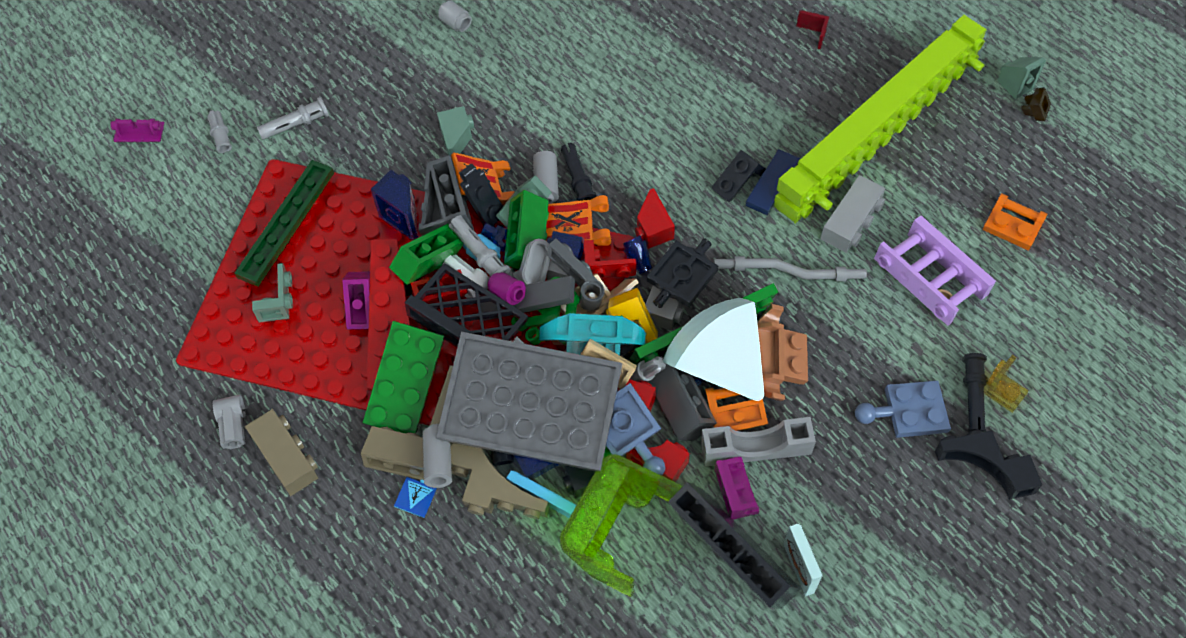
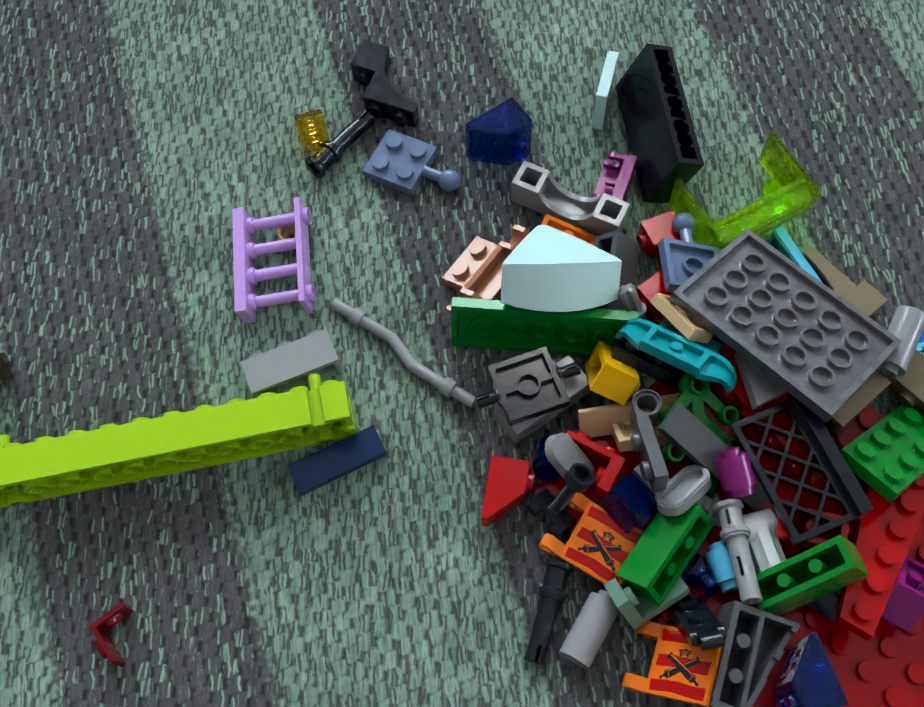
camera: 145 degrees left, 5 degrees up
black bracket [712,150,766,202] -> none
orange plate [982,193,1048,251] -> none
none -> clear blue slope [465,97,532,166]
none -> black bar [526,463,595,539]
none -> light grey tile [545,433,594,480]

